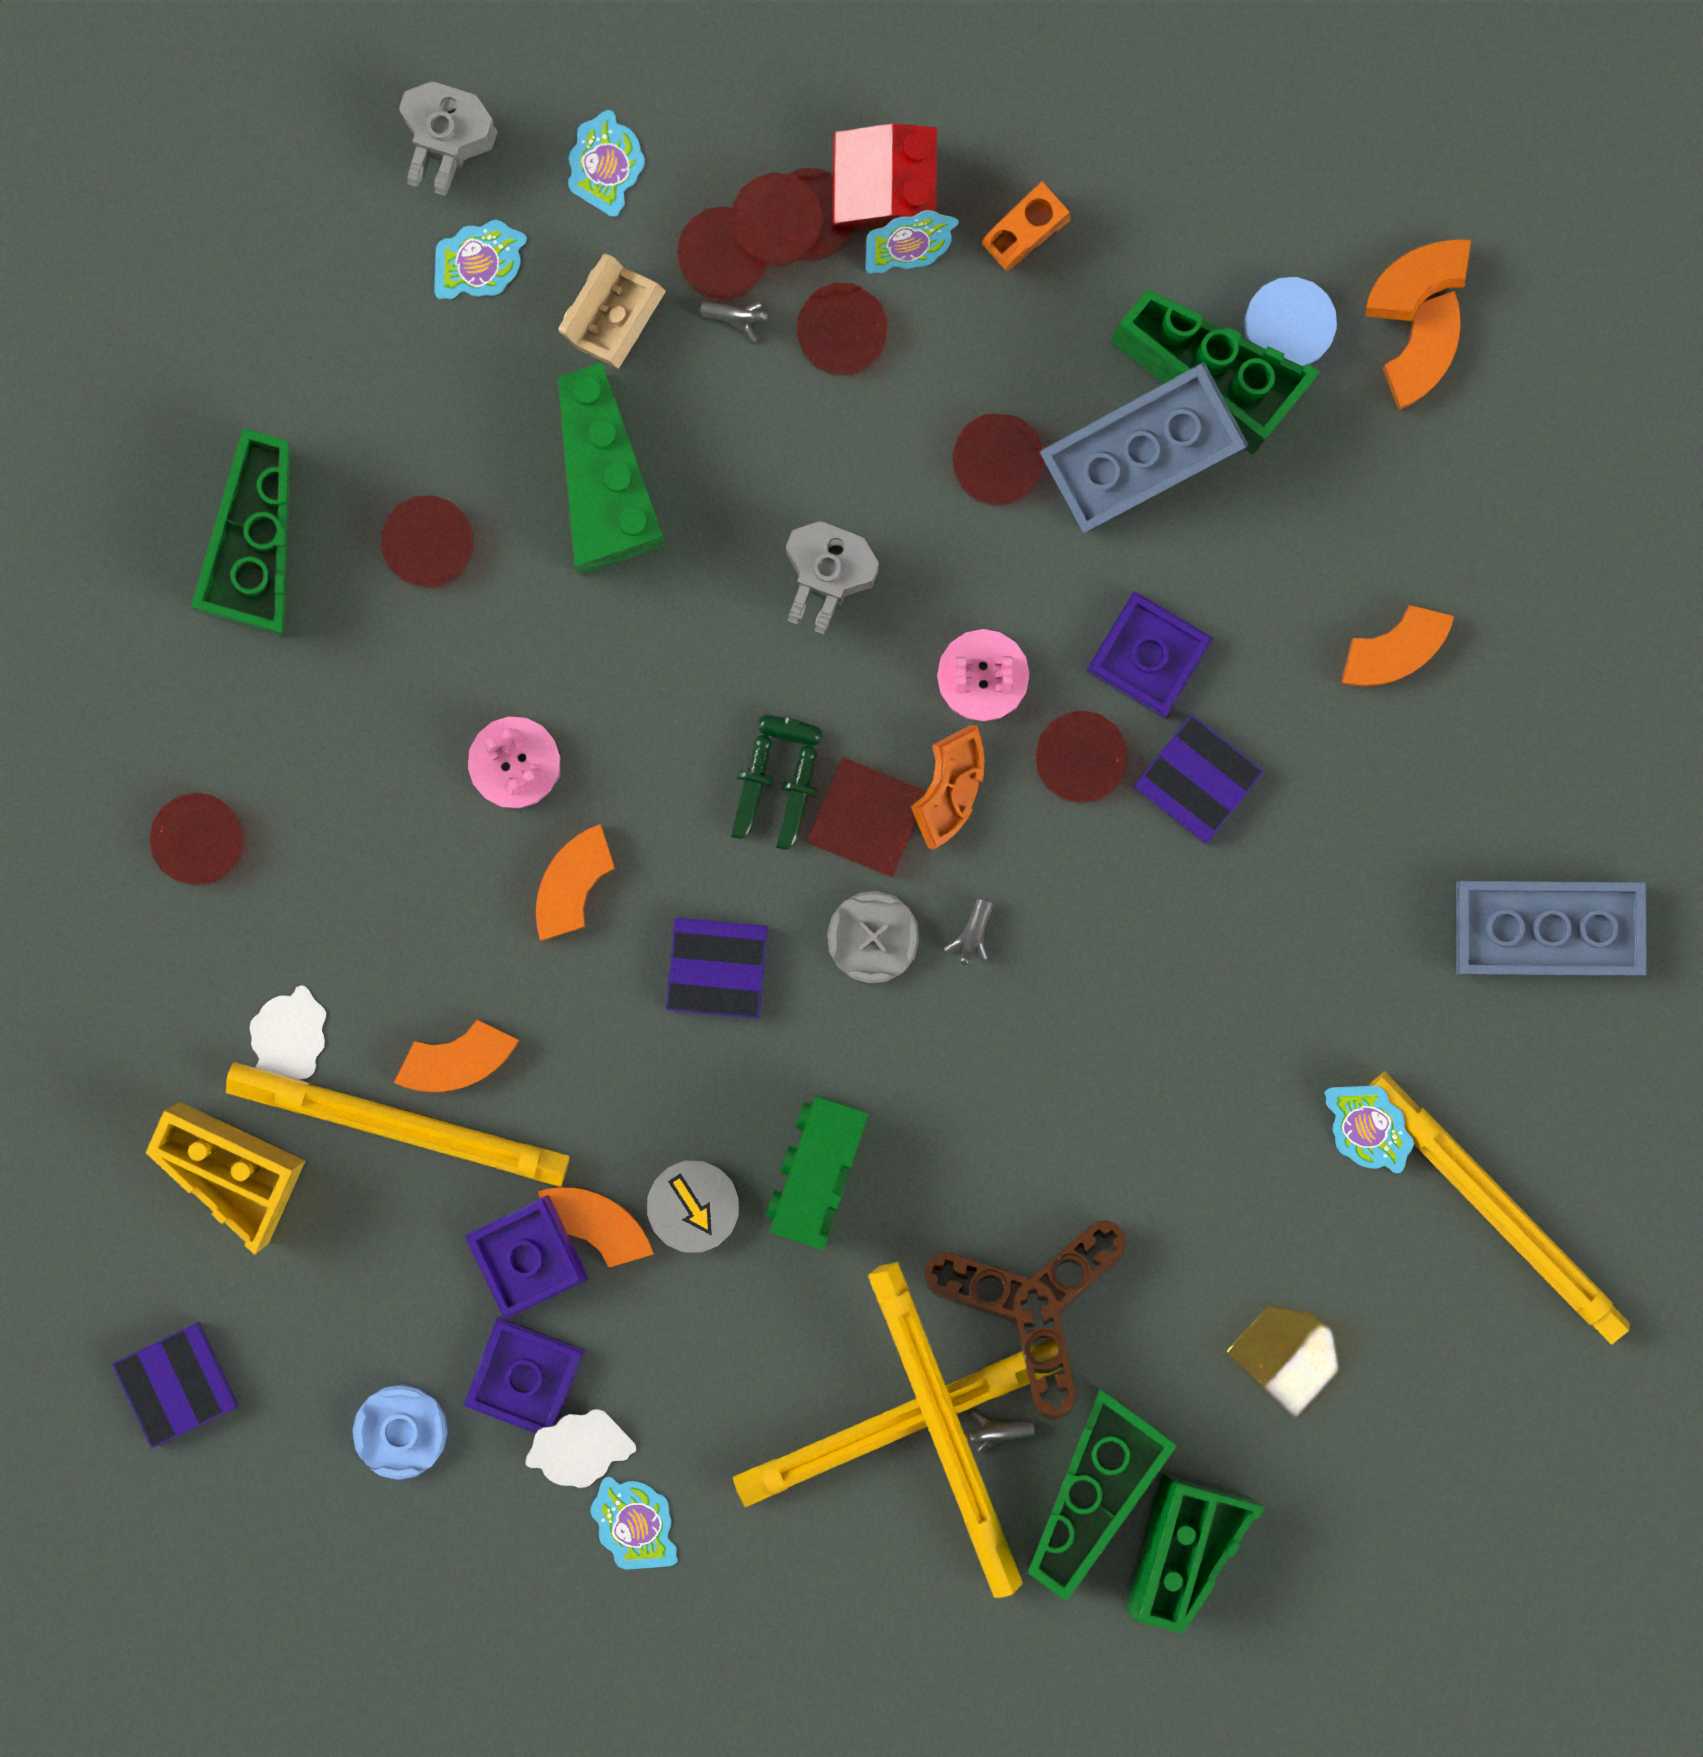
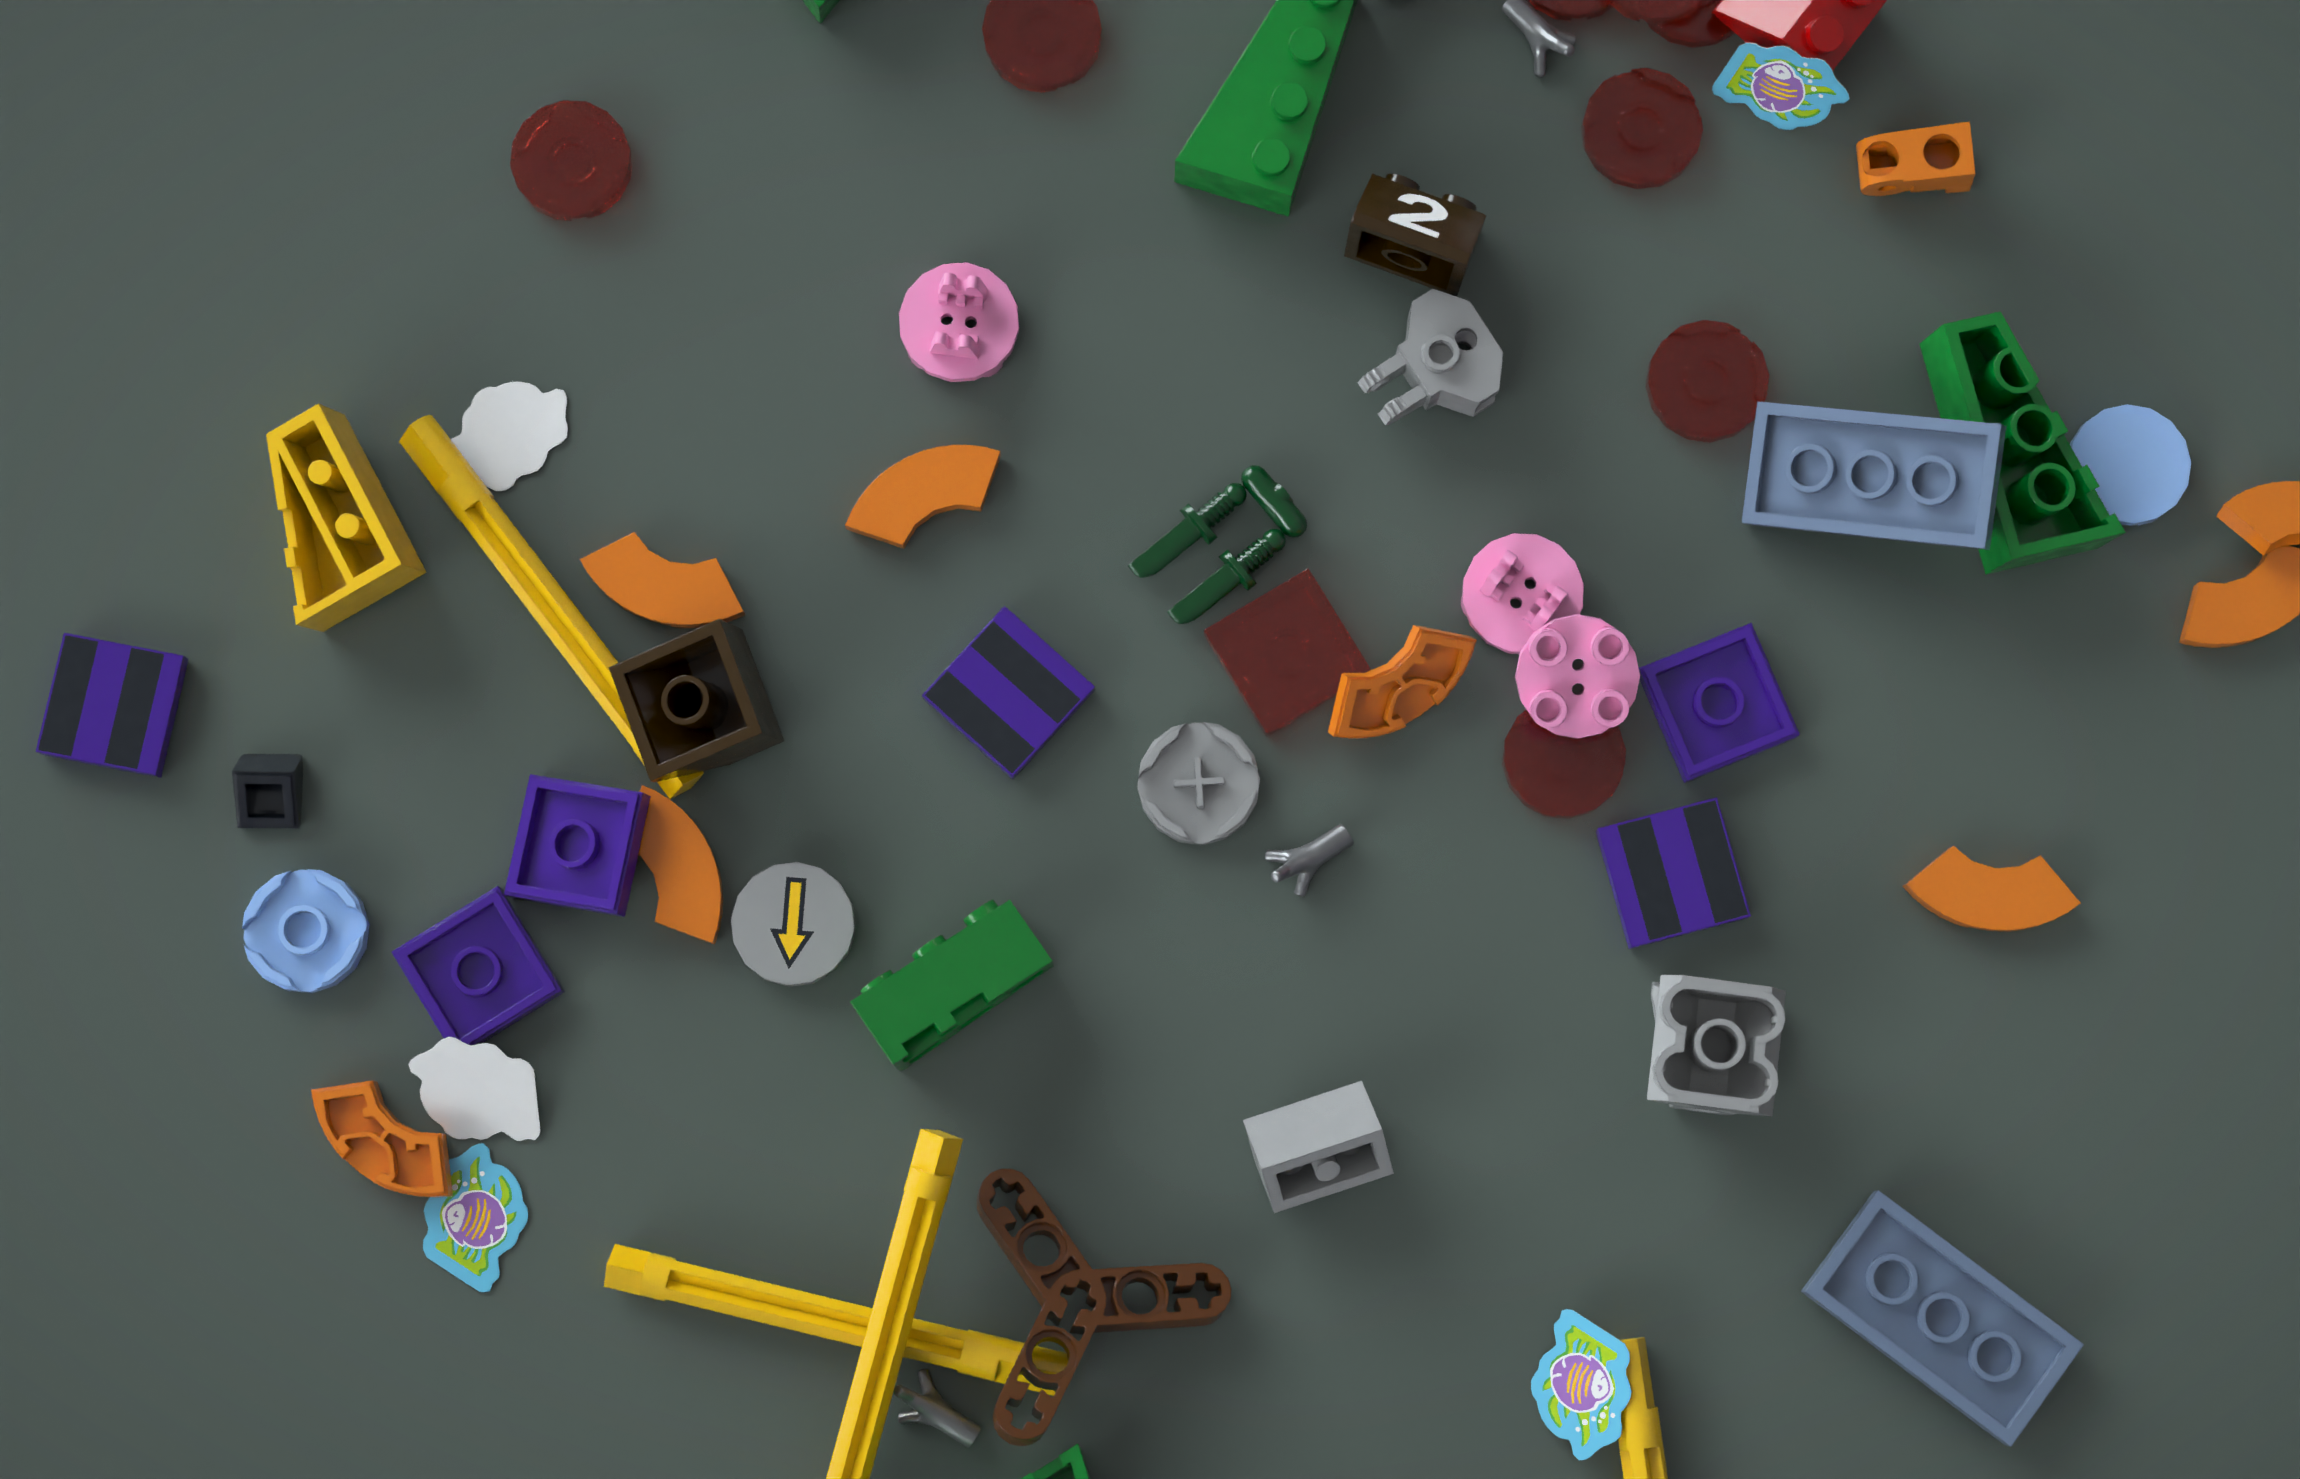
camera: 35 degrees right, 5 degrees down
none -> black slope [232,754,303,828]
none -> orange tile [311,1080,453,1198]
none -> dark brown slope [609,619,784,783]
none -> light grey brick [1243,1081,1394,1213]
none -> dark brown slope [1344,173,1487,297]
none -> bright pink plate [1515,614,1640,738]
none -> light grey piece [1647,975,1786,1117]

